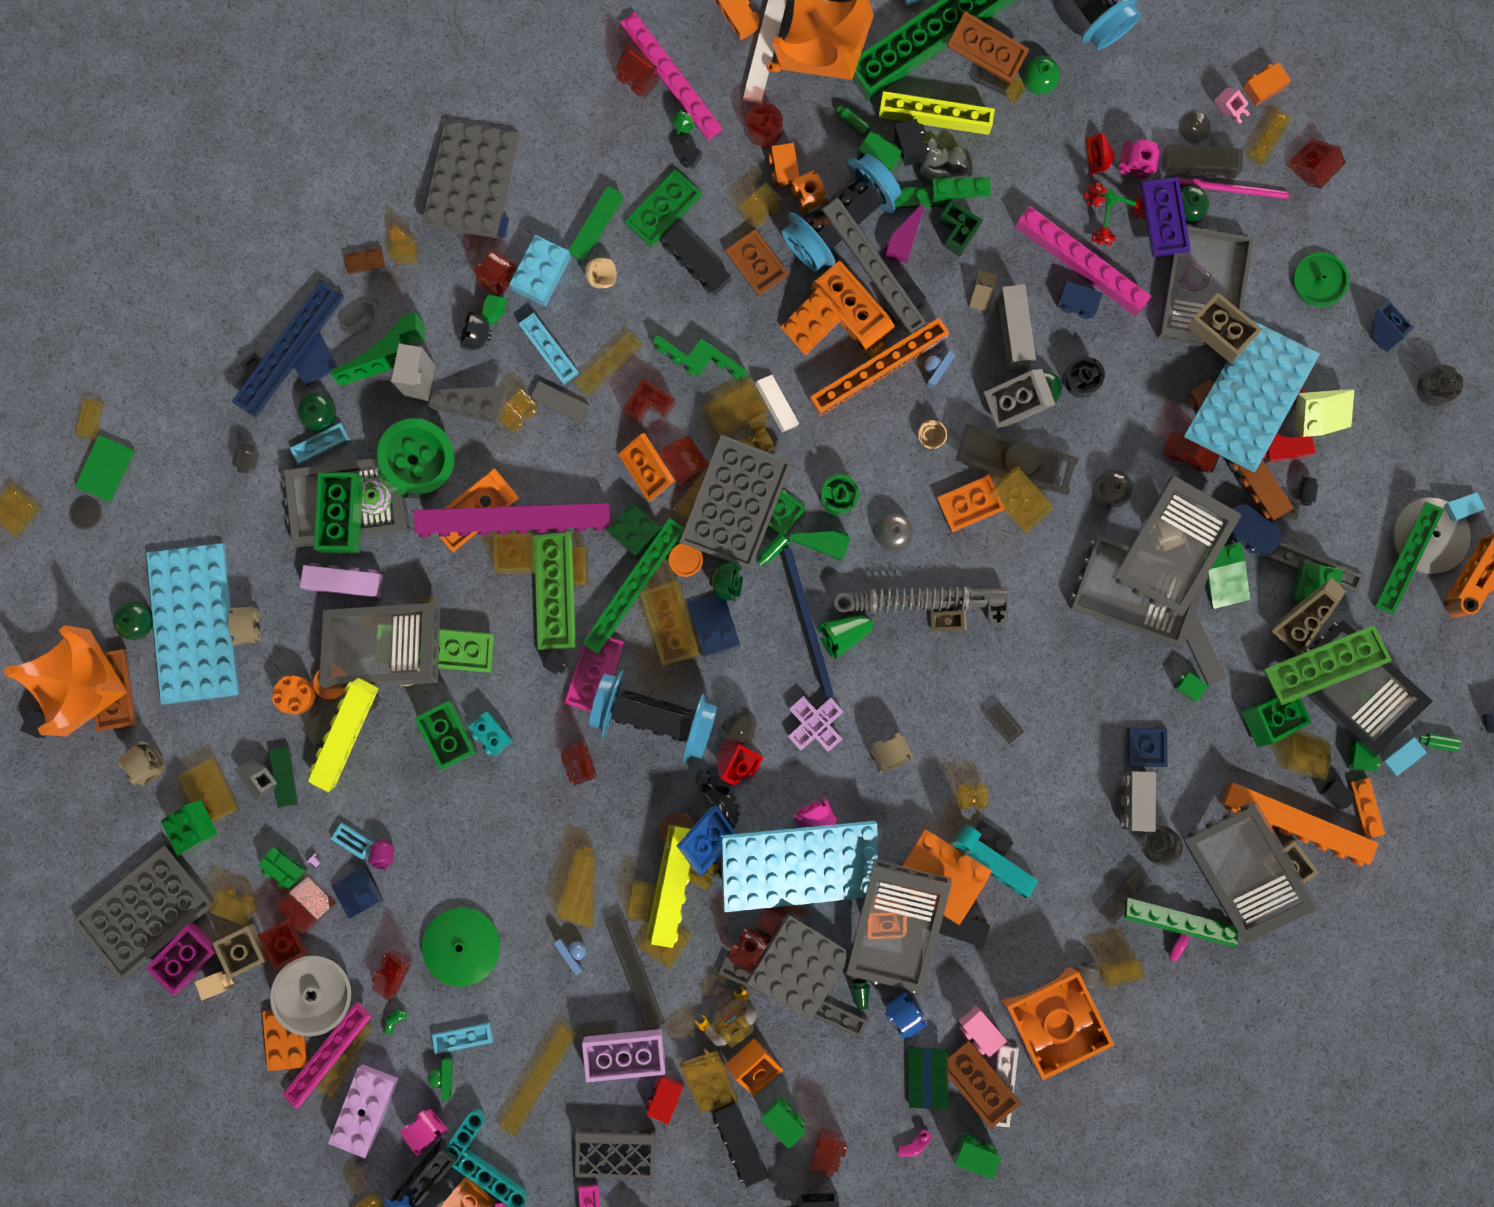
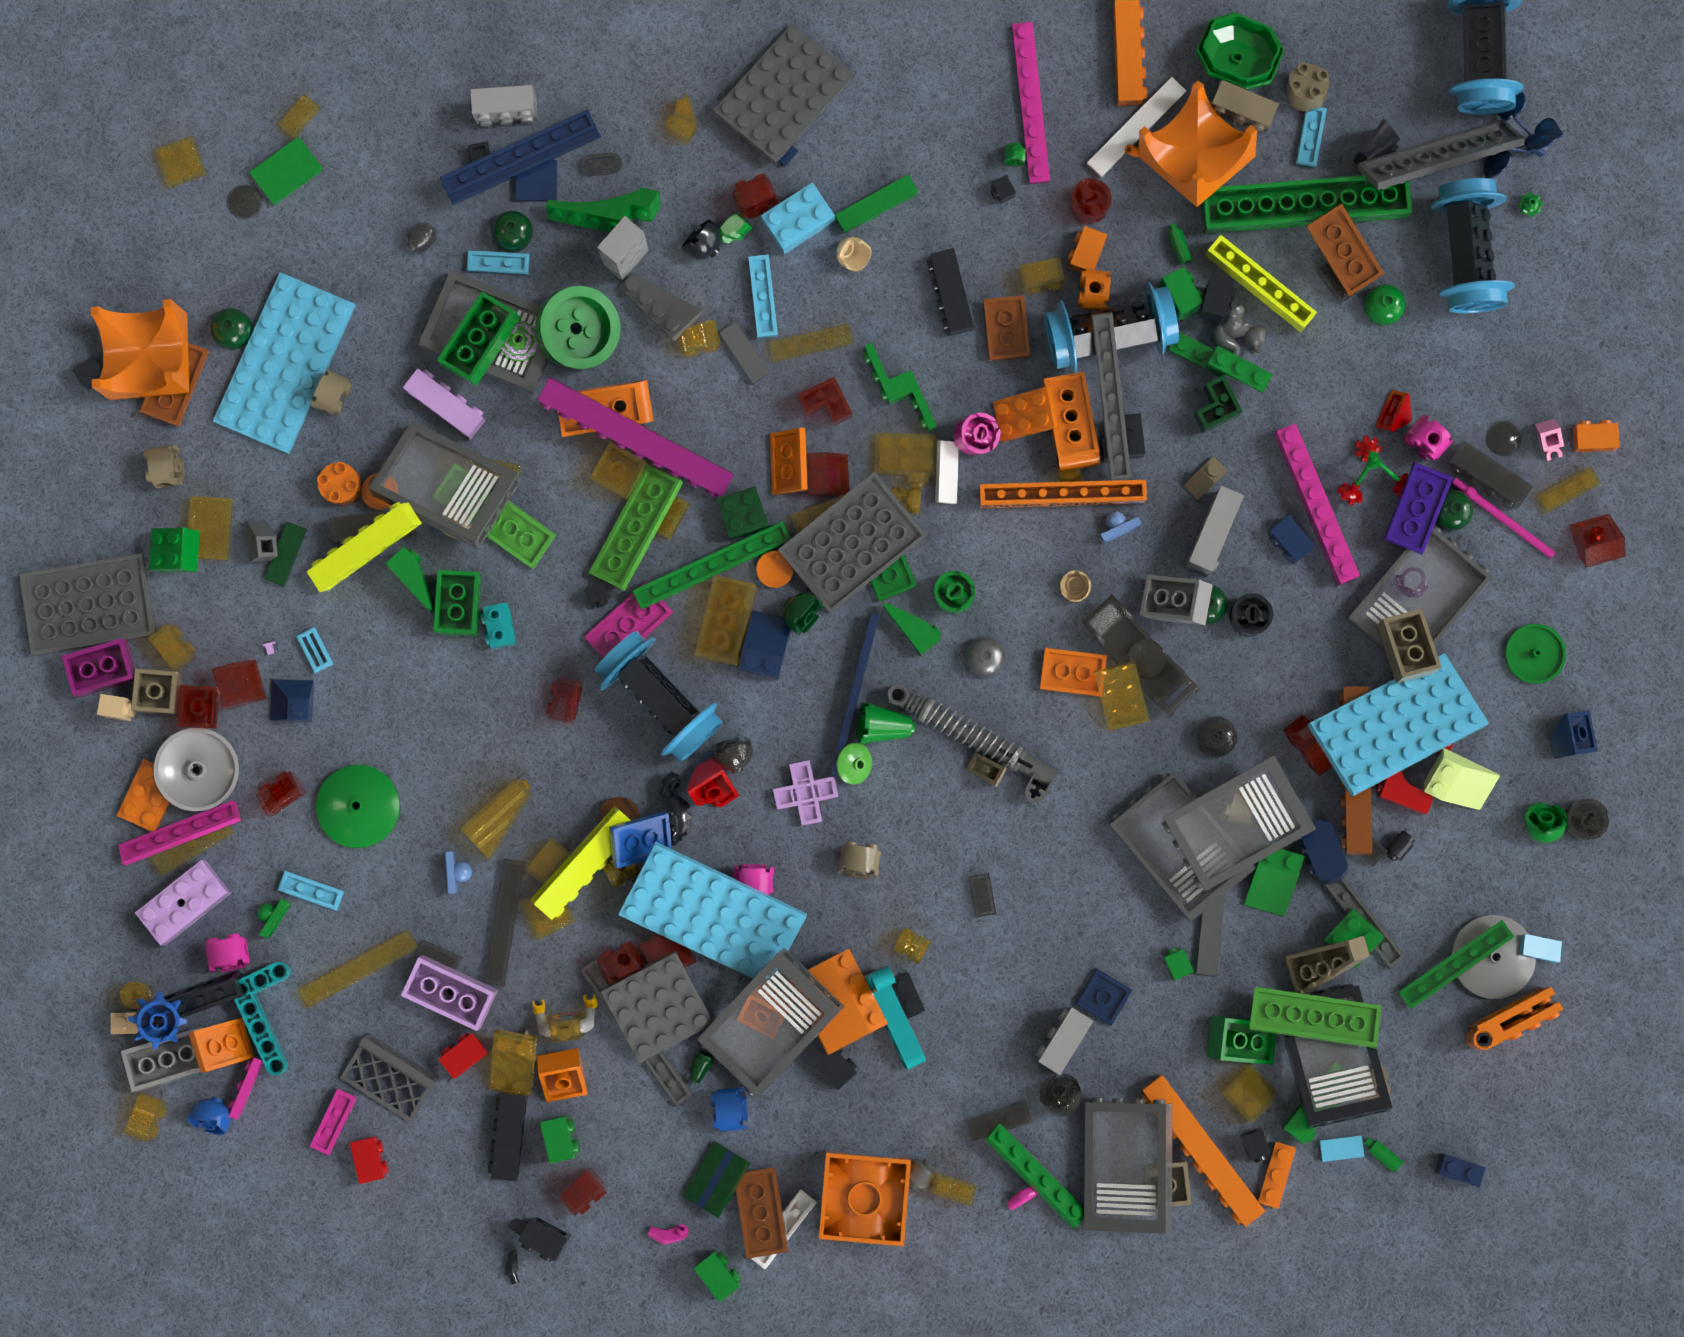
camera: 30 degrees right, 0 degrees up
green brick [258,847,307,890] -> none
reddish brown plate [344,247,386,275] -> none
magenta head [368,840,394,869] -> none
green arm [383,1009,407,1035] -> none
clear red slope [615,44,659,98] -> none
green tile [624,169,703,248] -> none
green cylinder [757,532,790,566] -> none
magenta slope [883,205,924,264] -> none
bright pink brick [959,1006,1007,1057] -> none
clear yellow tile [1005,77,1025,104] -> none
none -> green slope [385,547,435,614]
none -> light grey brick [471,85,538,127]
none -> bright green dish [836,743,872,784]
none -> dark pink brick [954,412,1001,456]
none -> green cylinder [1524,802,1567,843]

